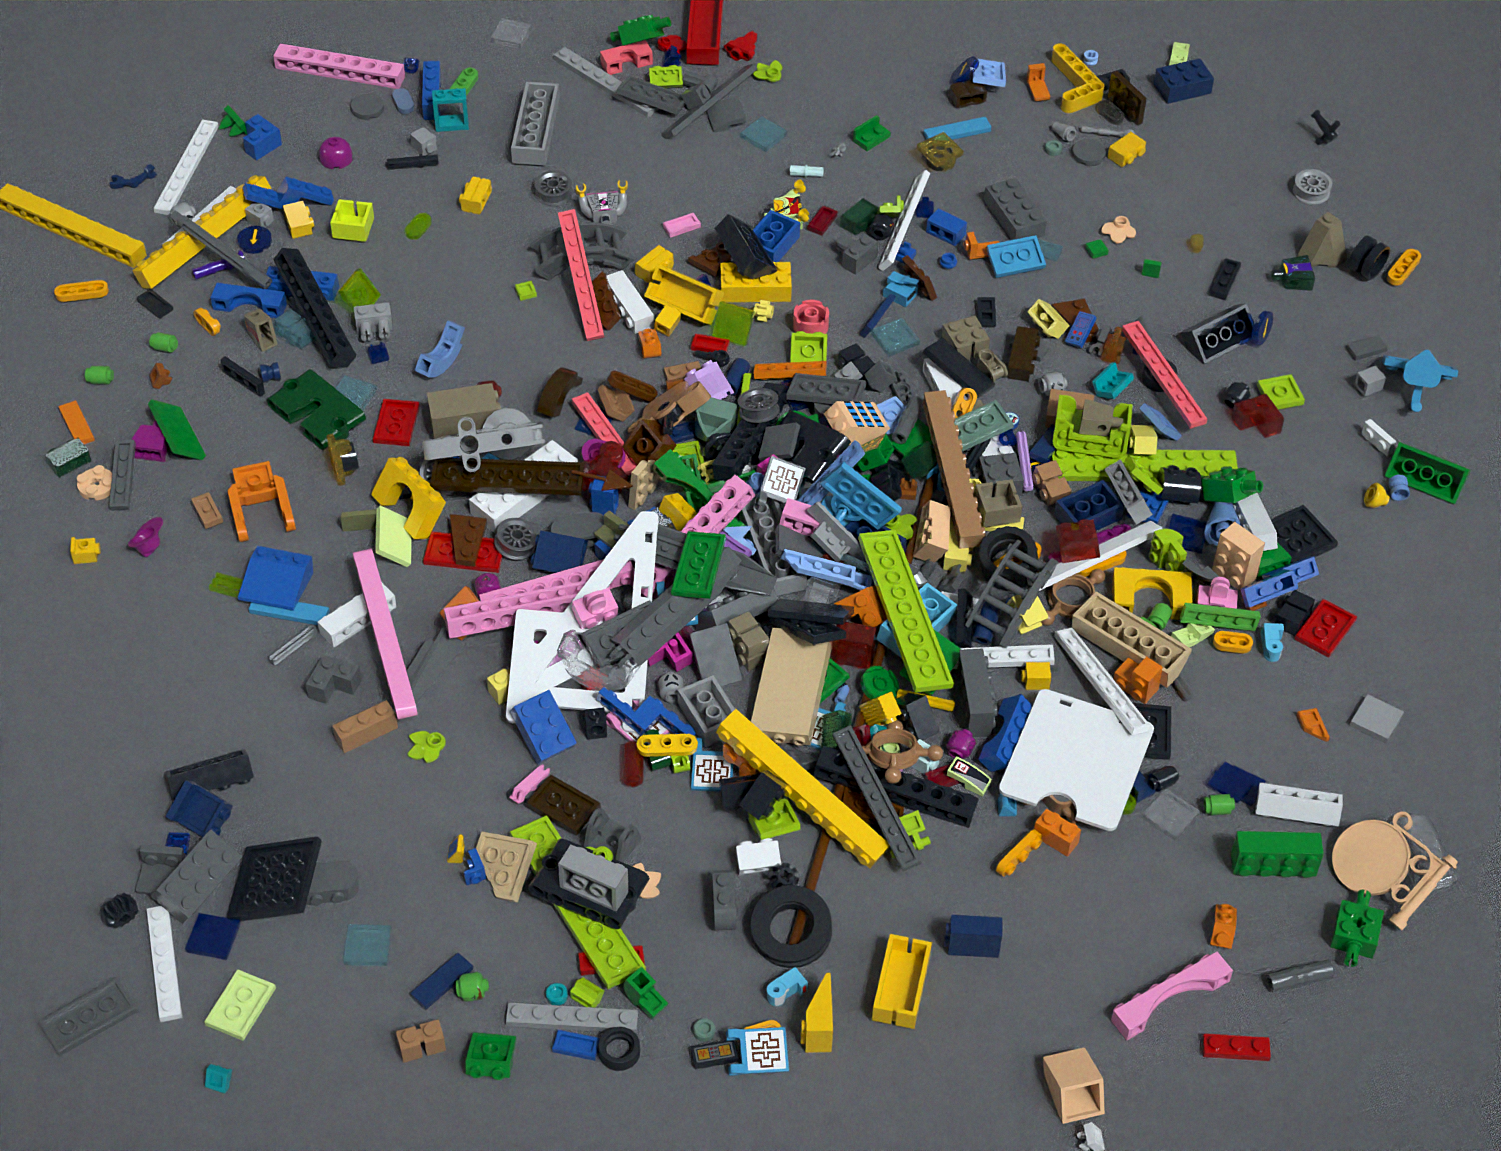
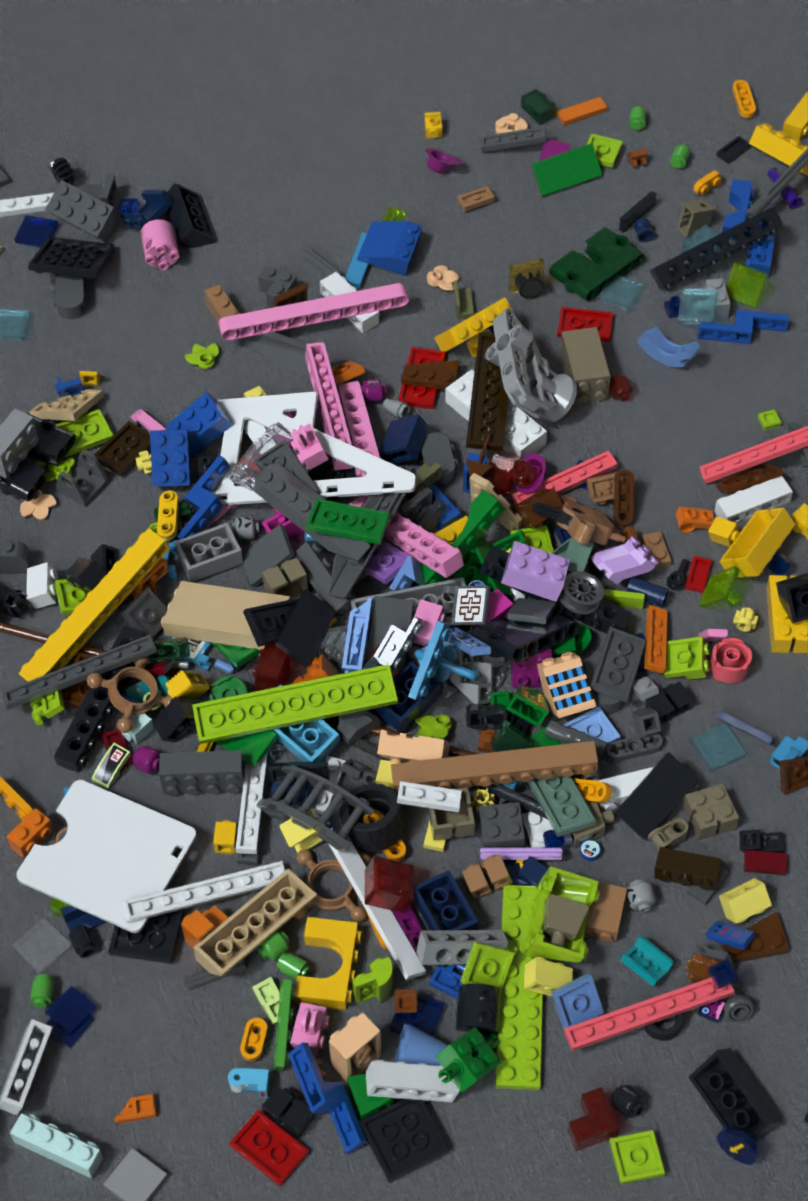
camera: 95 degrees right, 5 degrees up
orange plate [228,461,296,542] -> none
yellowish green tile [375,505,412,567] -> none
flat silver wheel [494,518,538,560] -> none
dark brown arch [537,367,583,417] -> none
clear red brick [623,741,644,787] -> none
blue arch [978,694,1033,772] -> none
dark grey slope [1183,558,1219,585] -> none
none -> light aqua brick [10,1113,103,1179]
none -> light yellow gear [135,450,152,474]
none -> bright pink cylinder [141,220,179,271]
none -> blue brick [150,429,192,487]
none -> reddish brown plate [274,283,308,307]
none -> light grey cone [383,398,410,419]
none -> dark orange tile [395,988,417,1013]
none -> white plate [397,781,462,812]
none -> light nougat plate [427,265,460,291]
none -> lavender brick [501,541,570,602]
none -> lime plate [586,133,623,168]
none -> clear light blue tile [678,288,717,324]
none -> blue bracket [697,310,789,344]
none -> bright pink tile [698,629,728,642]
none -> clear blue tile [708,959,738,989]
none -> dark red tile [744,850,787,875]

